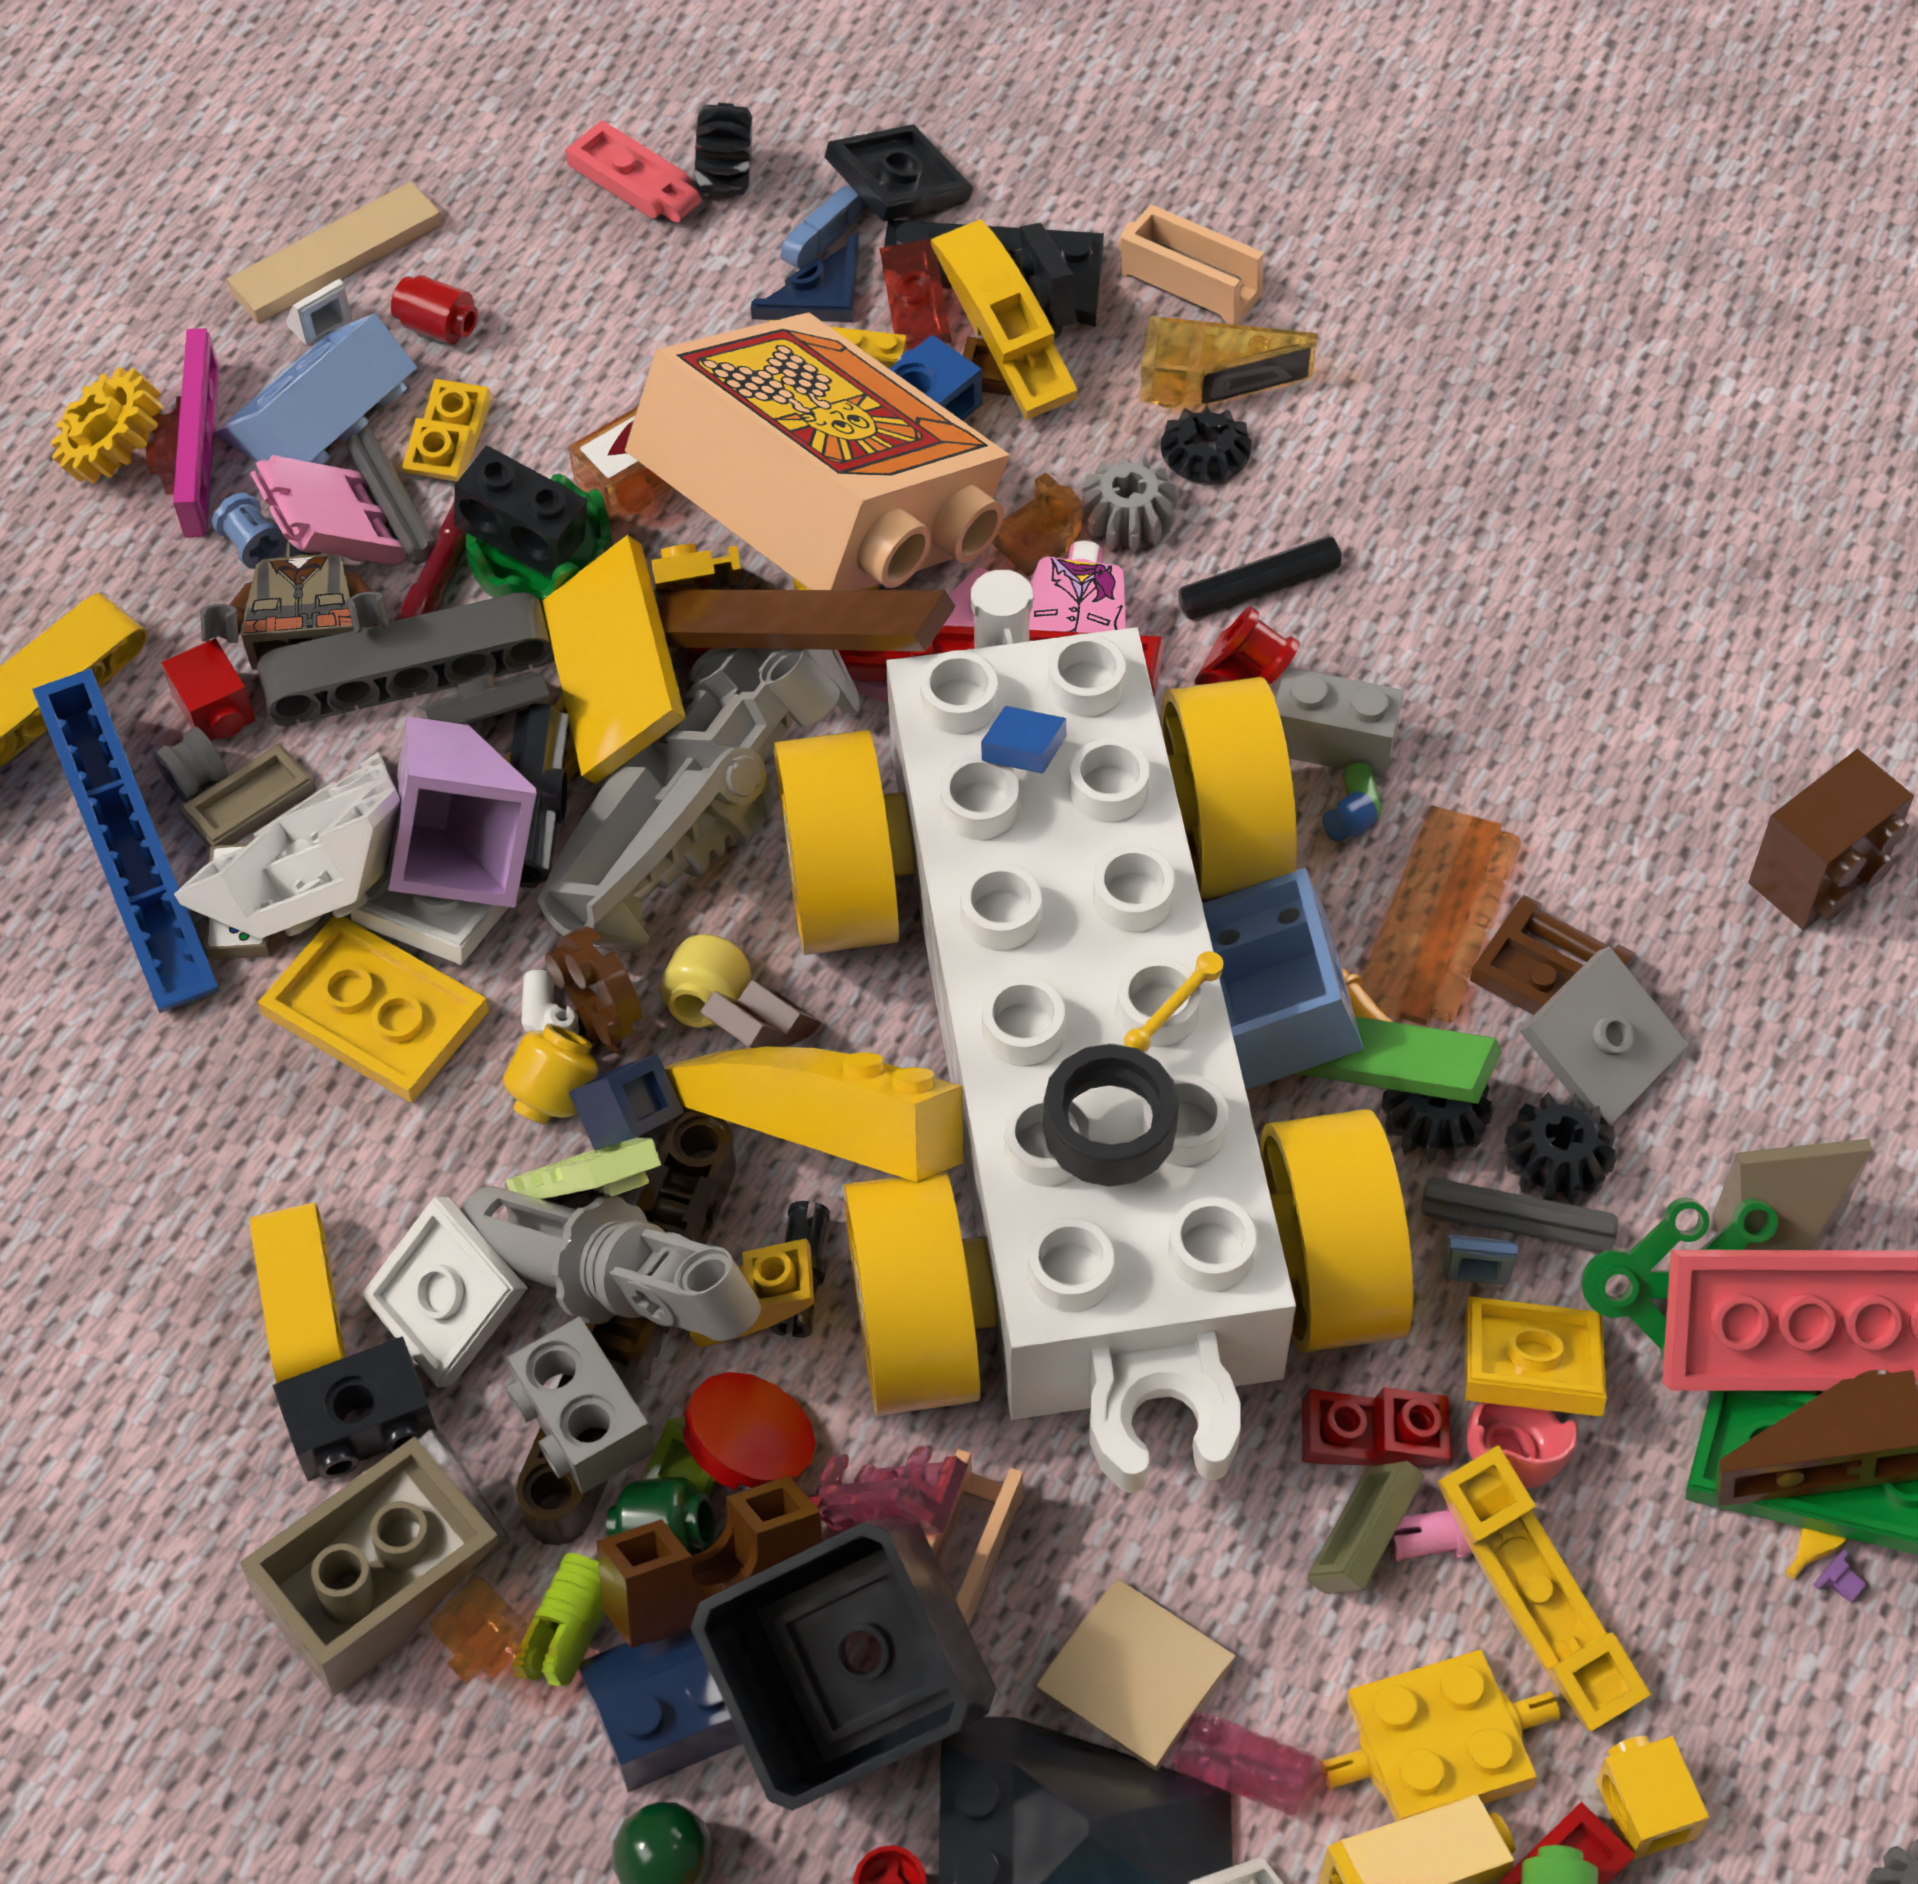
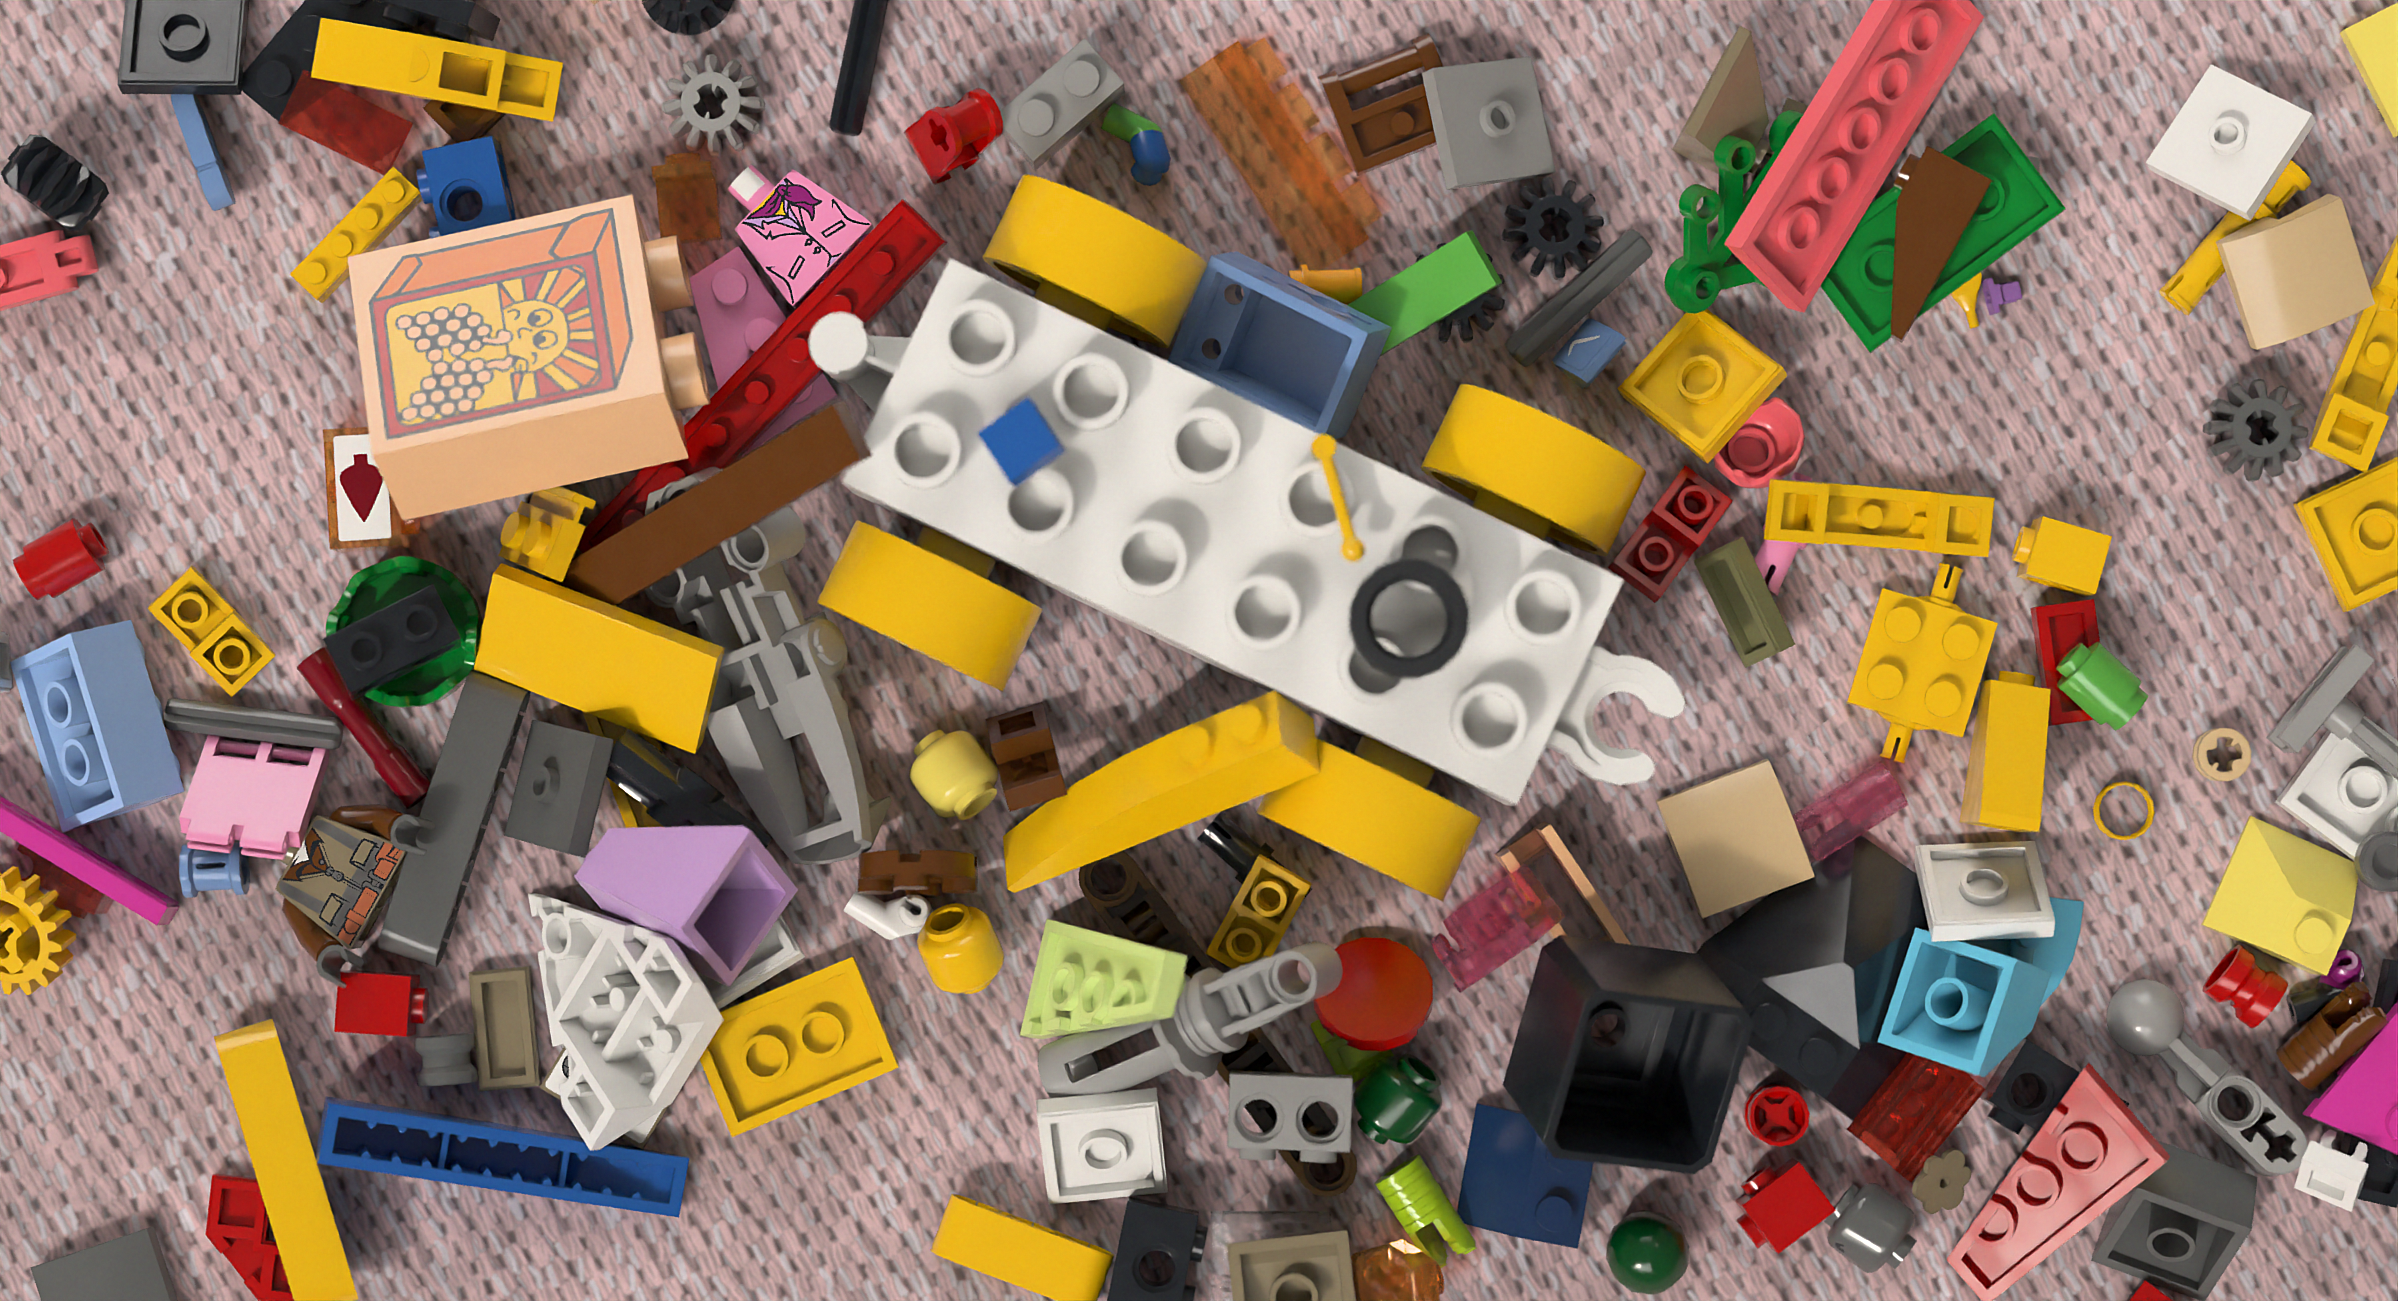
camera: 60 degrees left, 30 degrees up
dark blue brick [568,1054,684,1151] -> none
reddish brown arch [596,1476,822,1649] -> none
dark blue tile [751,235,859,322] -> none

